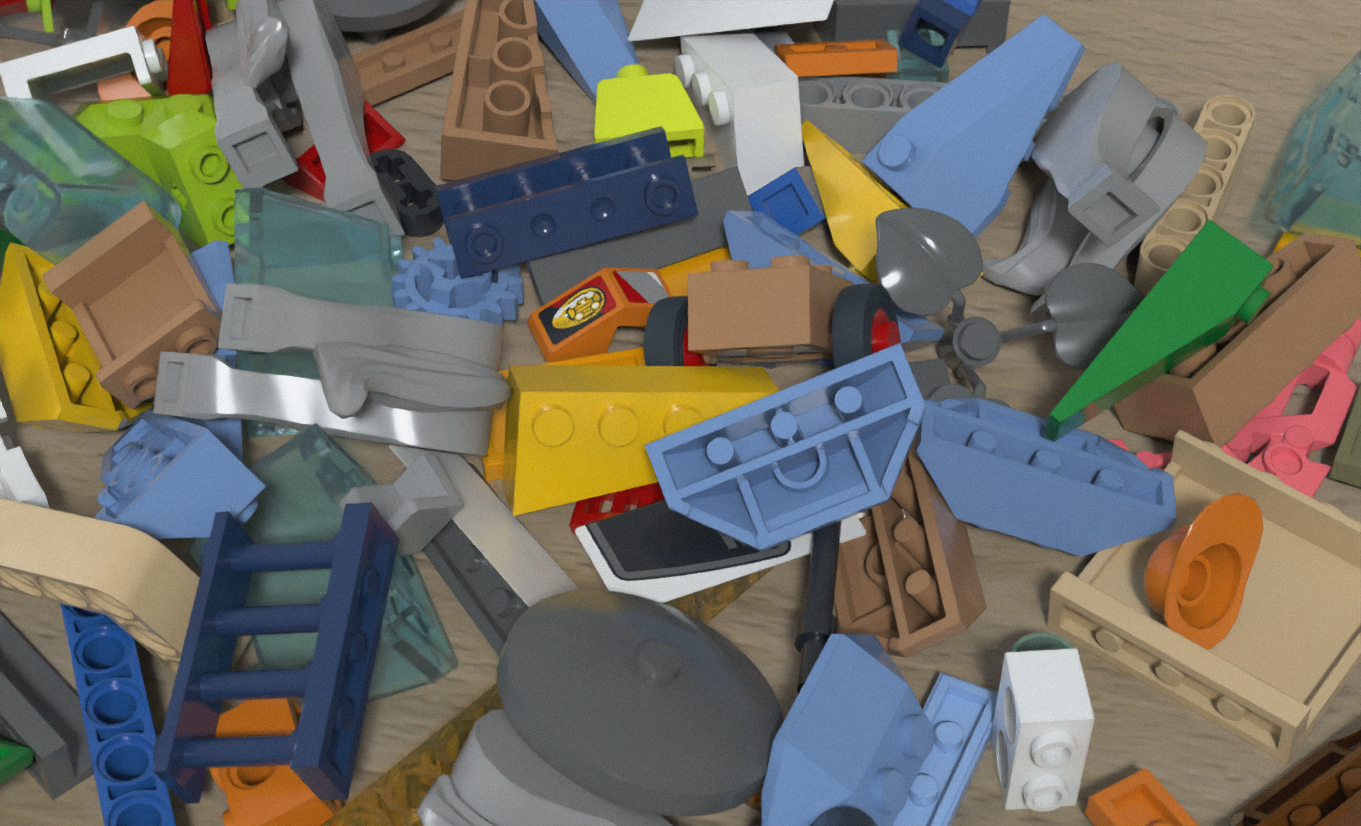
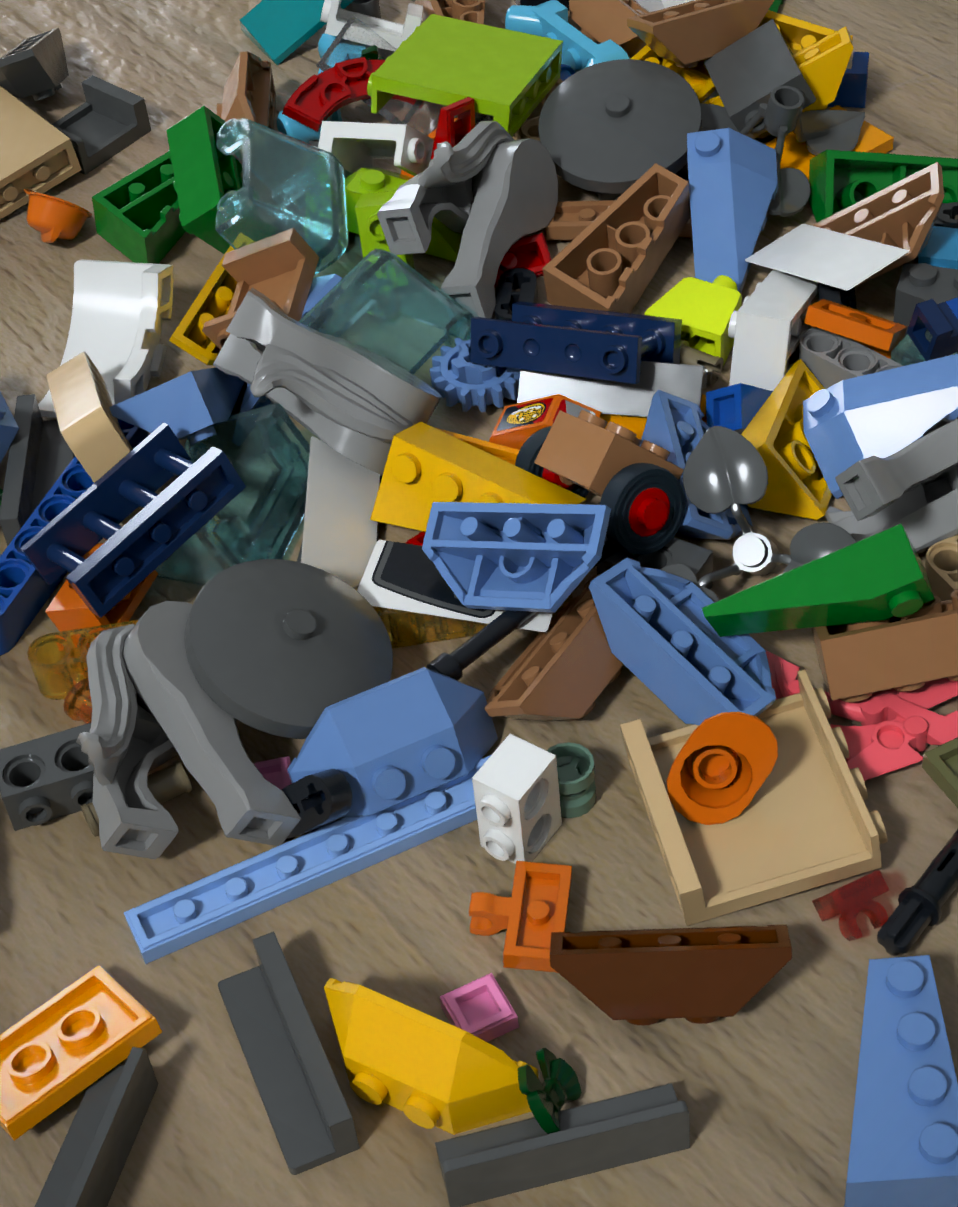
camera: 45 degrees right, 0 degrees up
light grey panel [339,453,464,556] -> none

